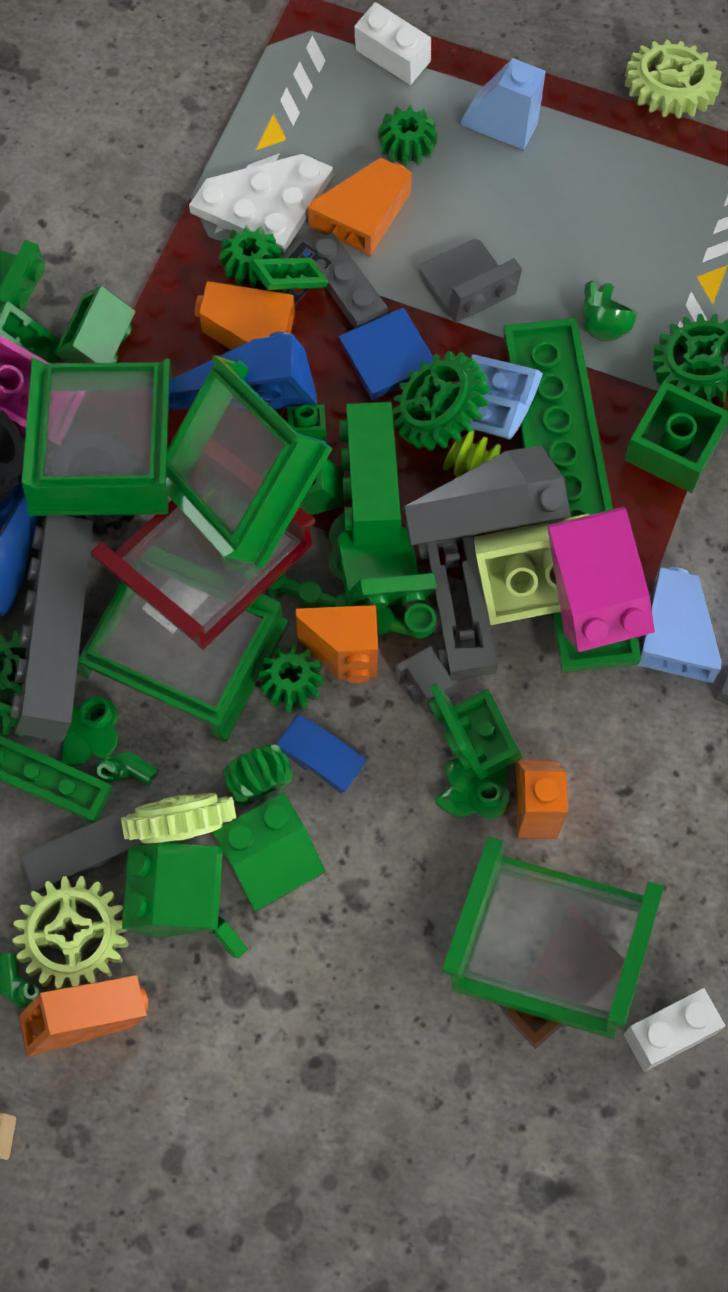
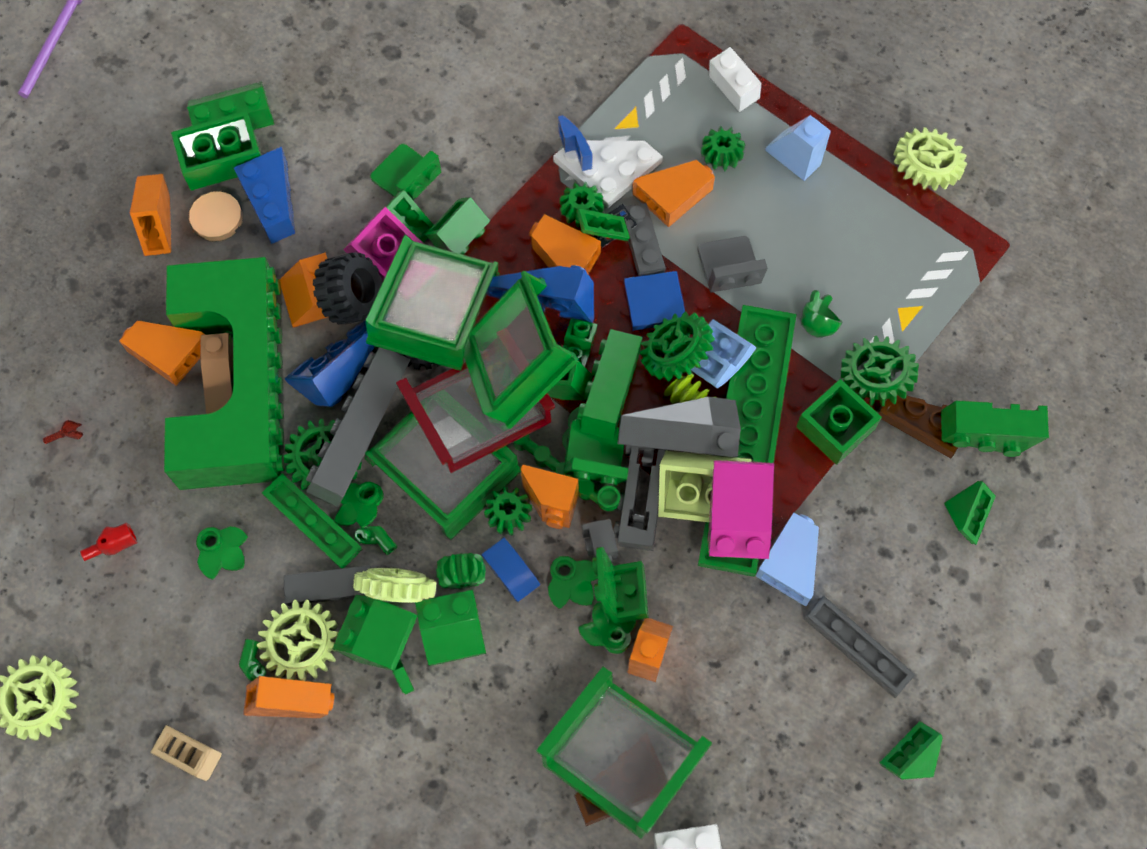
camera: 20 degrees right, 0 degrees up
none -> green plate [548,556,598,609]
none -> blue slope [558,115,593,171]

